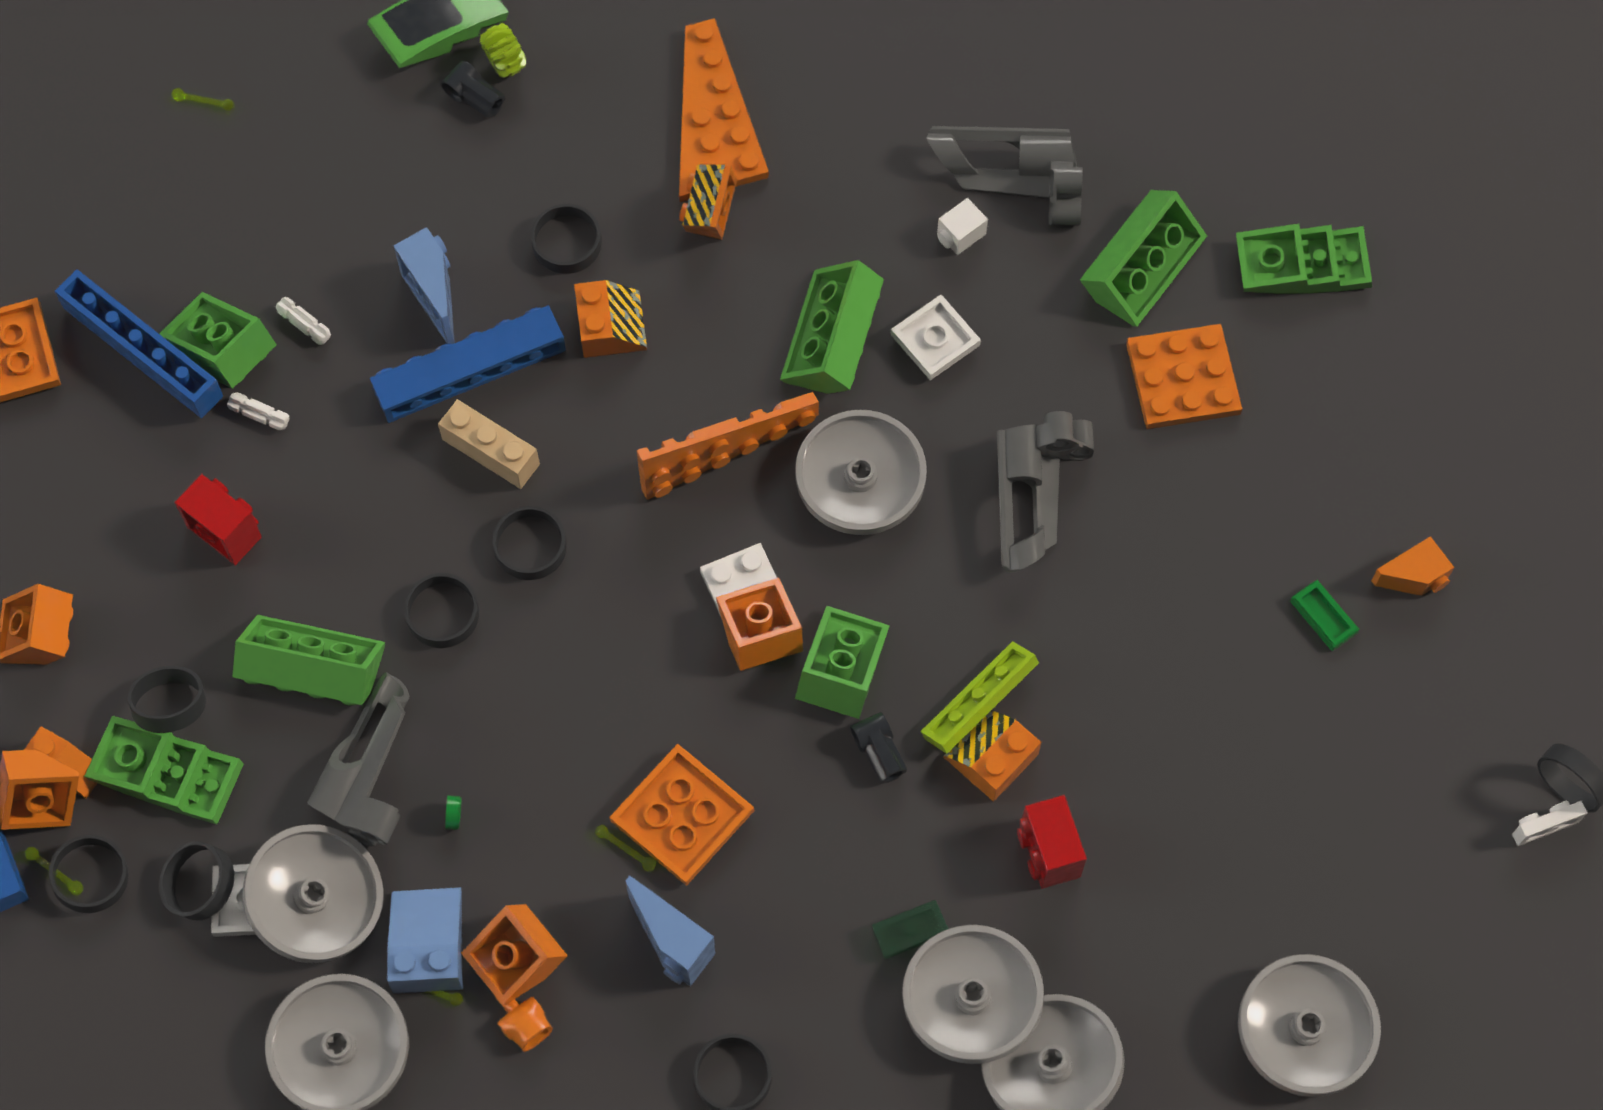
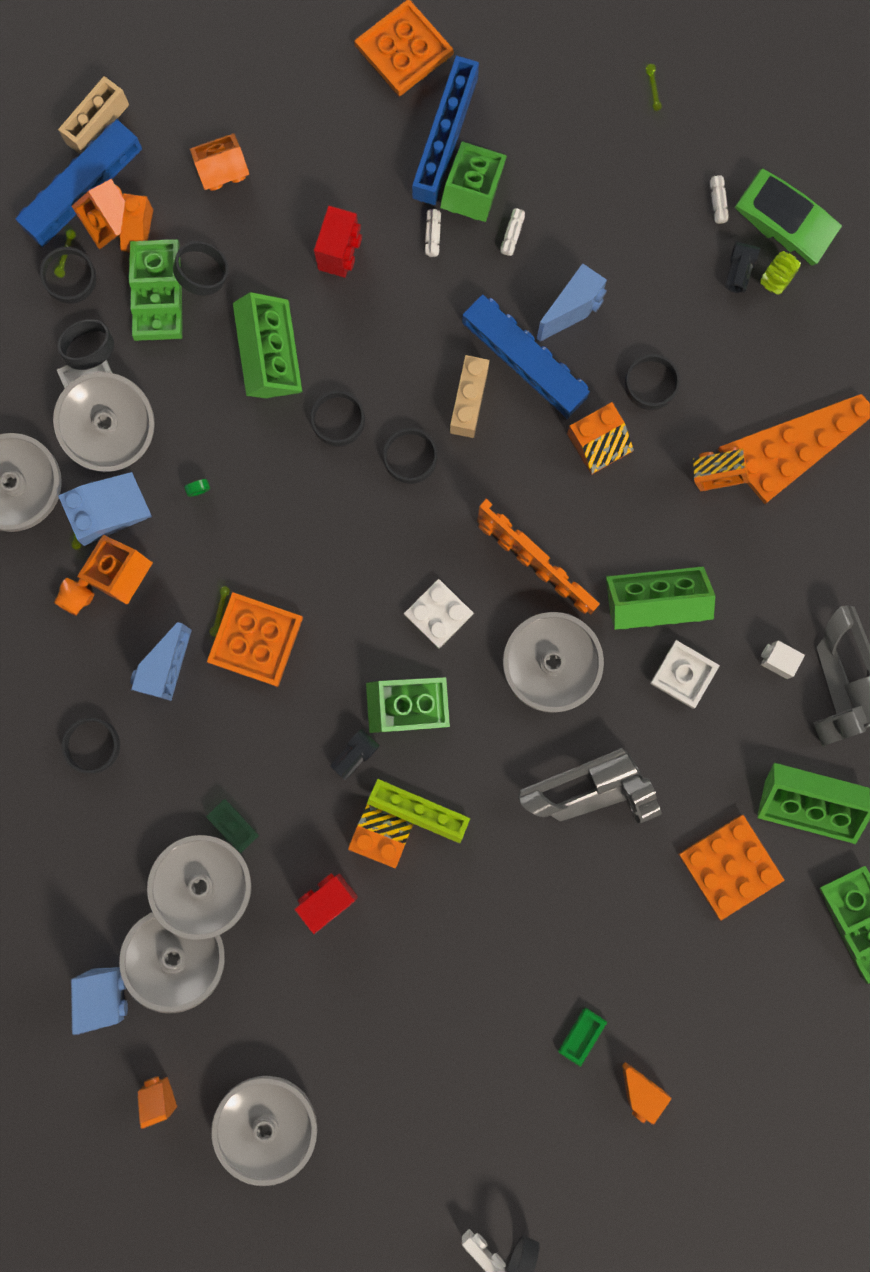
camera: 70 degrees right, 15 degrees up
dark grey panel [307,672,410,847] -> none
orange slope [716,578,803,671] -> none
none -> white axle [710,175,729,223]

